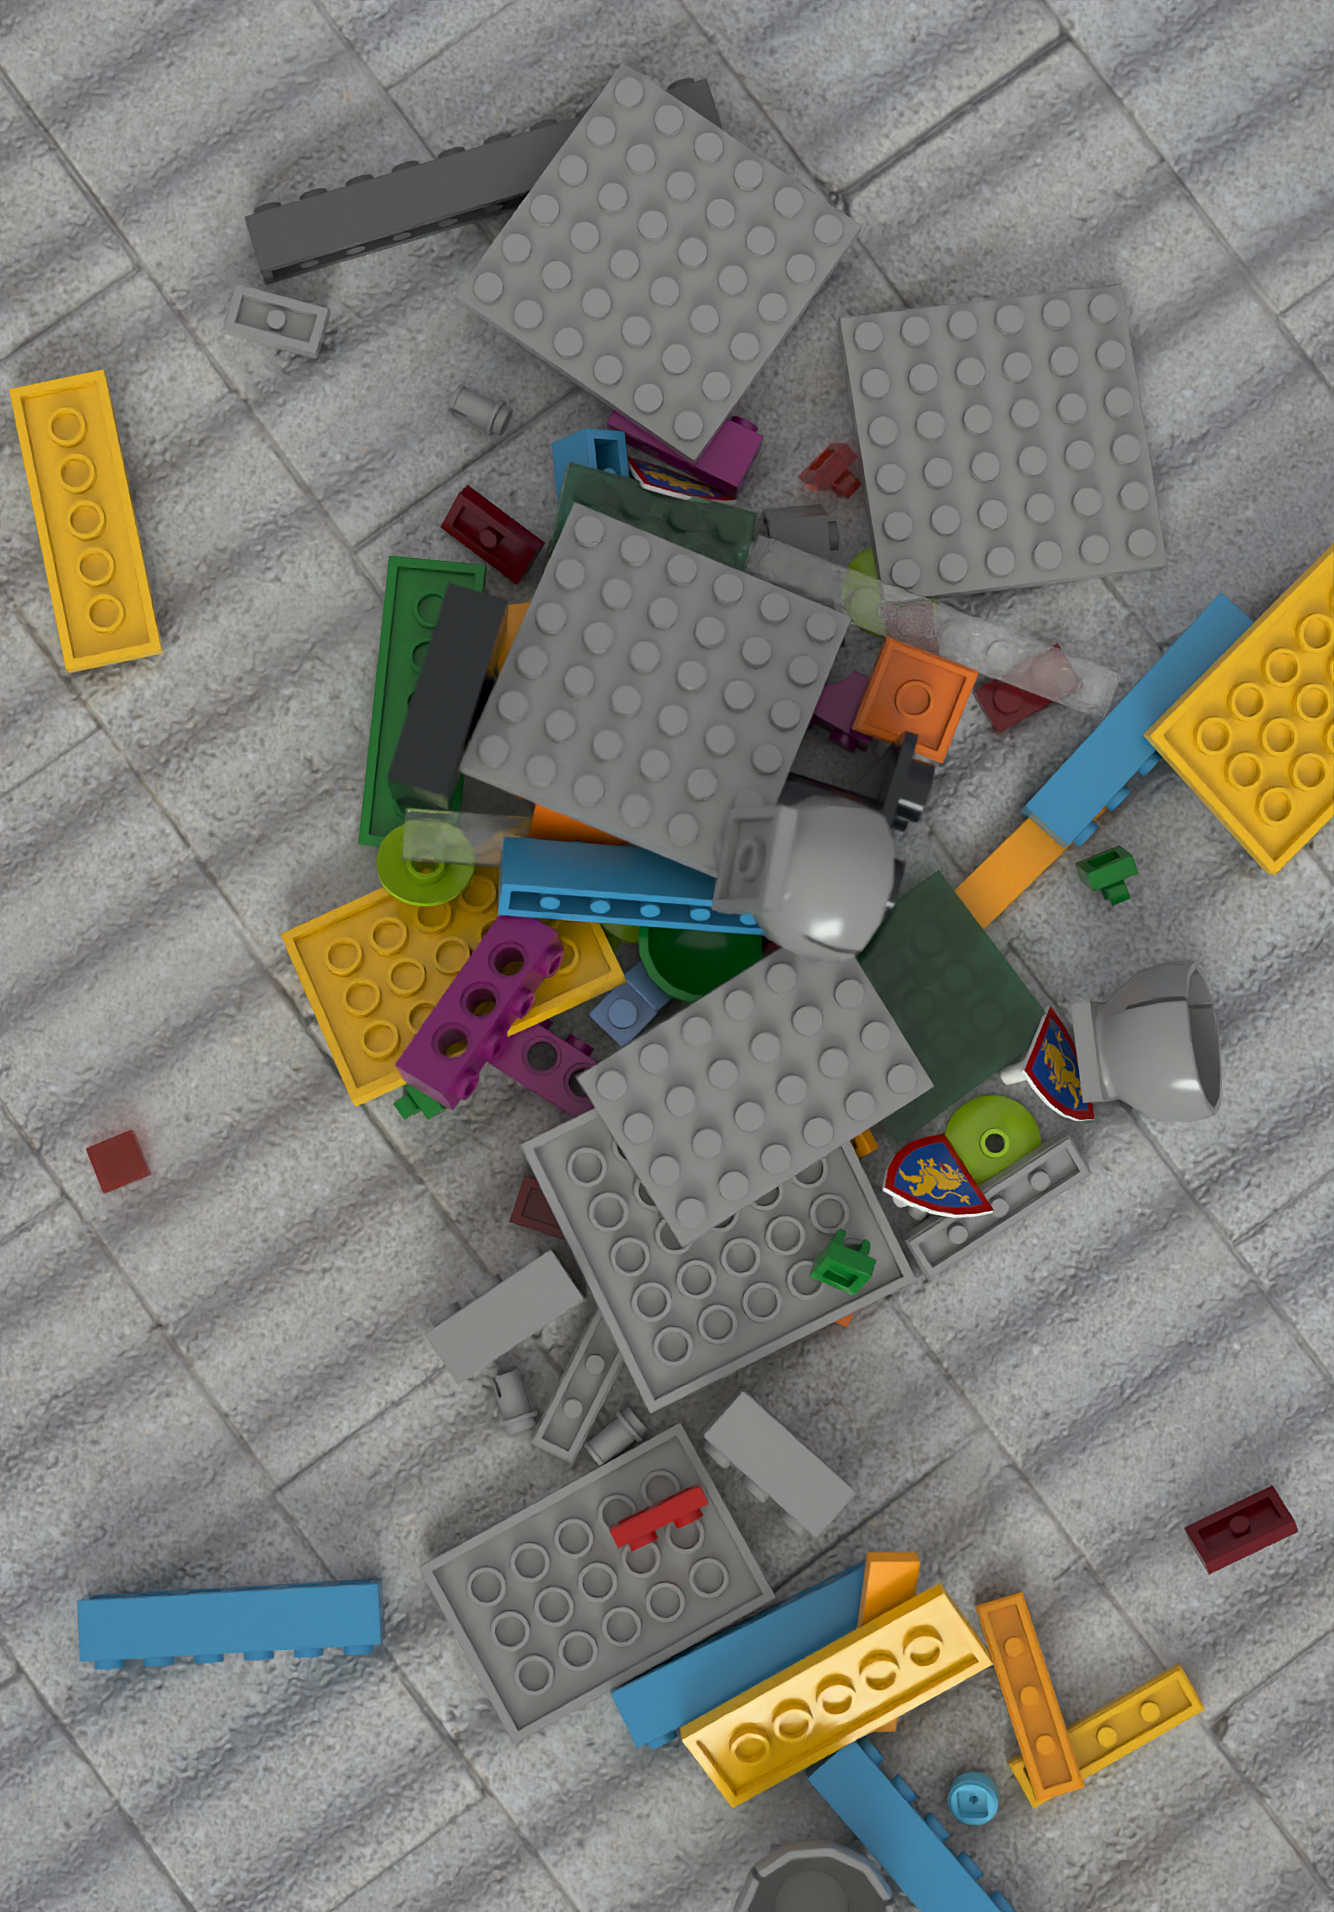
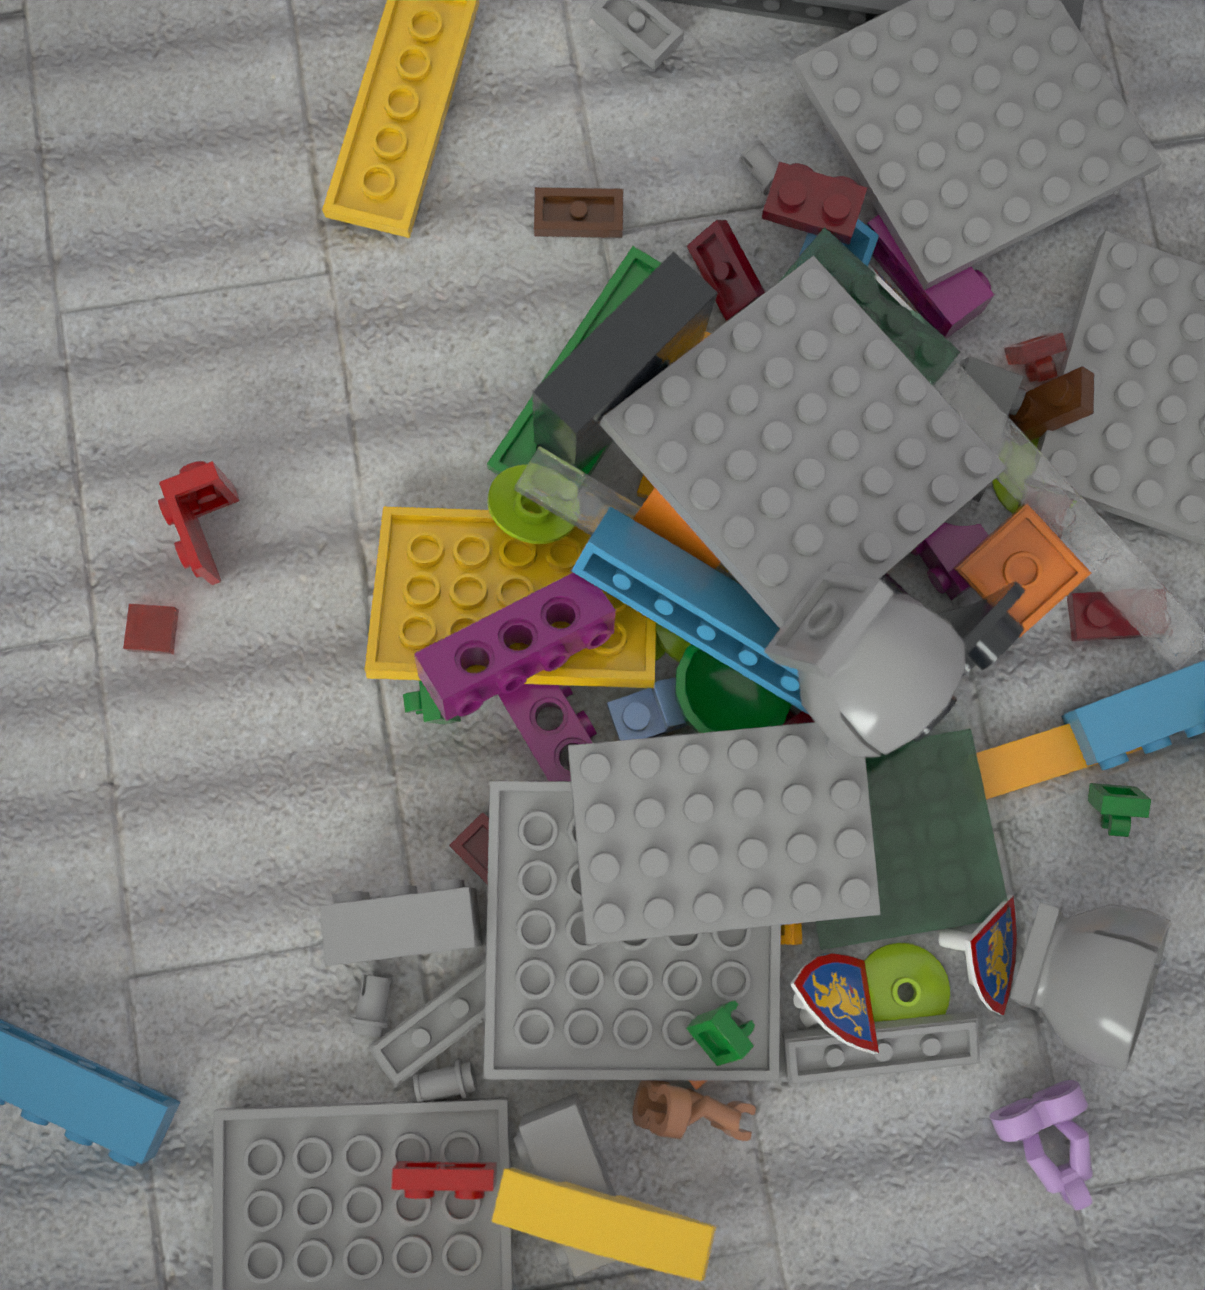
camera: 30 degrees right, 5 degrees down
none -> red bracket [158,461,240,585]
none -> yellow slope [491,1168,716,1281]
none -> reddish brown plate [534,187,623,238]
none -> nougat piece [632,1080,756,1141]
none -> dark red bracket [761,161,868,245]
none -> lavender piece [990,1080,1093,1210]
none -> reddish brown plate [1008,366,1095,445]

